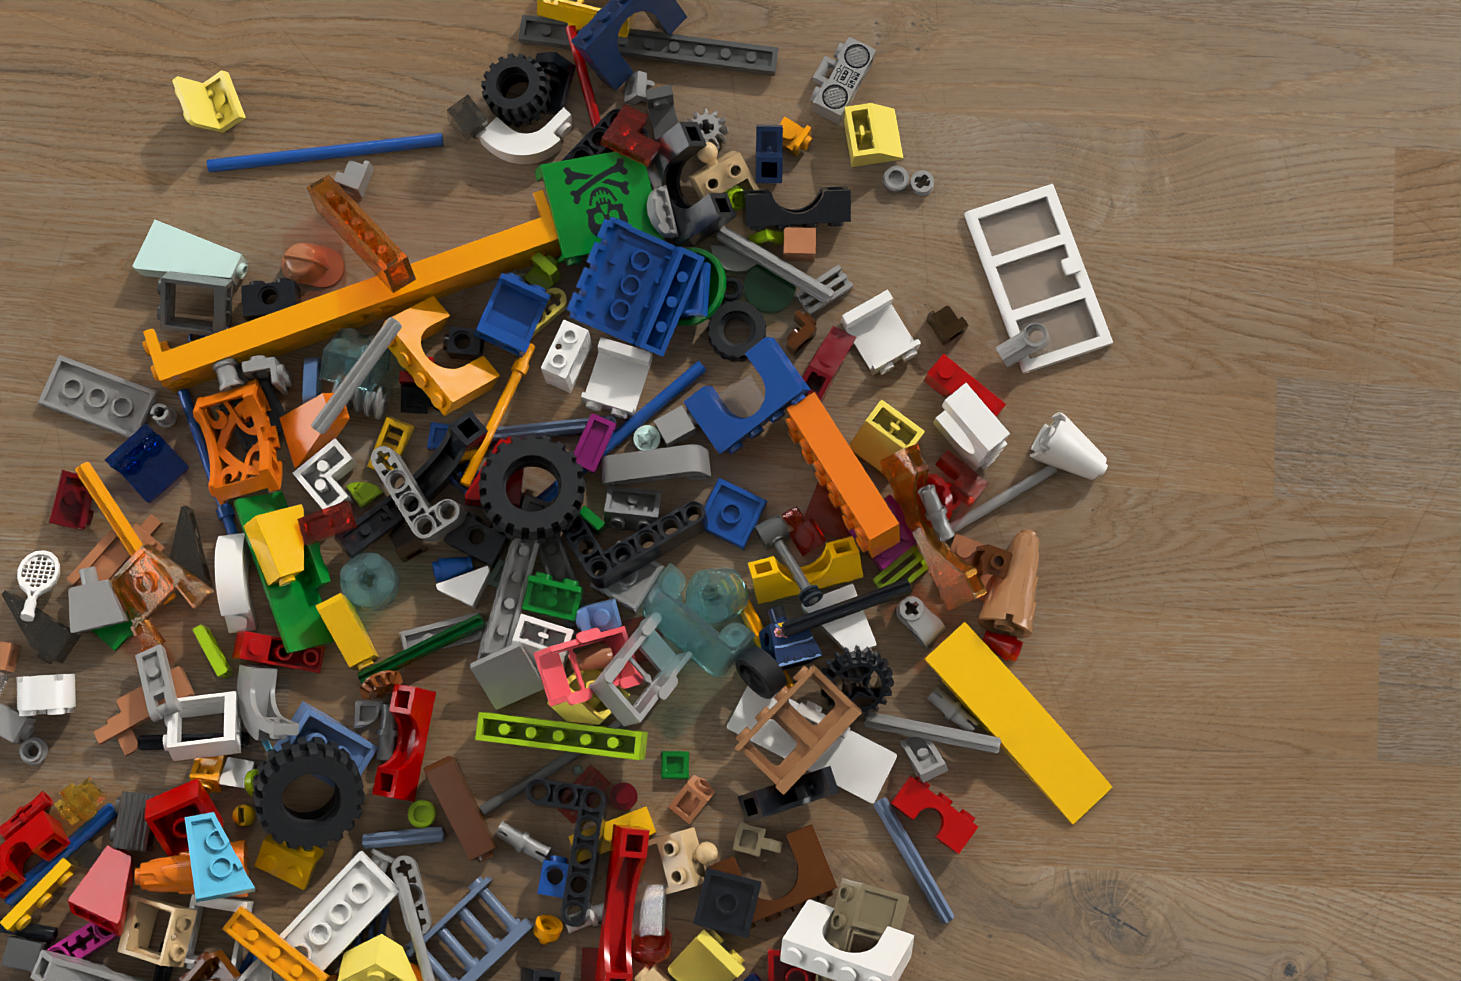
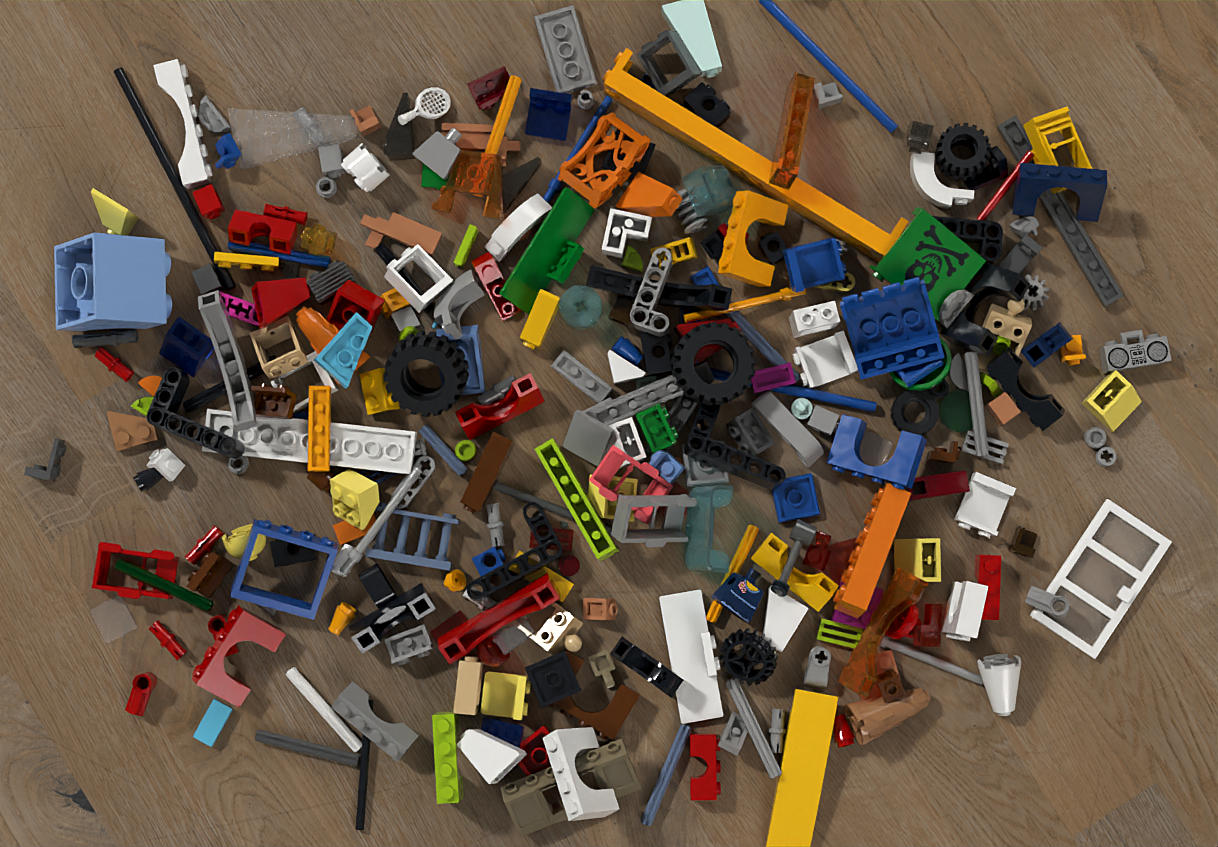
camera: 60 degrees right, 5 degrees up
light grey plate [135,644,181,722] -> none
light grey piece [212,358,251,392] -> none
yellow hinge [232,804,256,827] -> none
light grey bracket [242,355,292,395] -> none
yellow slope [244,504,304,586] -> none
nougat piece [281,243,344,288] -> none
clear red plate [297,501,357,545] -> none
medium blue beam [303,357,322,404] -> none
light grey axle [311,317,402,434] -> none
light grey tile [354,700,385,728] -> none
dark green axle [357,614,485,684] -> none
dark orange gear [359,670,403,700] -> none
lime bracket [525,251,561,291] -> none
nougat cone [570,642,613,671] -> none
green tile [579,505,605,535] -> none
clear red tile [601,104,661,167] -> none
green tile [661,751,689,779] -> none
clear light blue brick [686,567,748,624] -> none
black tyre [735,646,787,699] -> none
medium nougat window [735,665,862,795] -> none
black axle [782,579,912,637] -> none
light grey pin [918,484,954,541] -> none

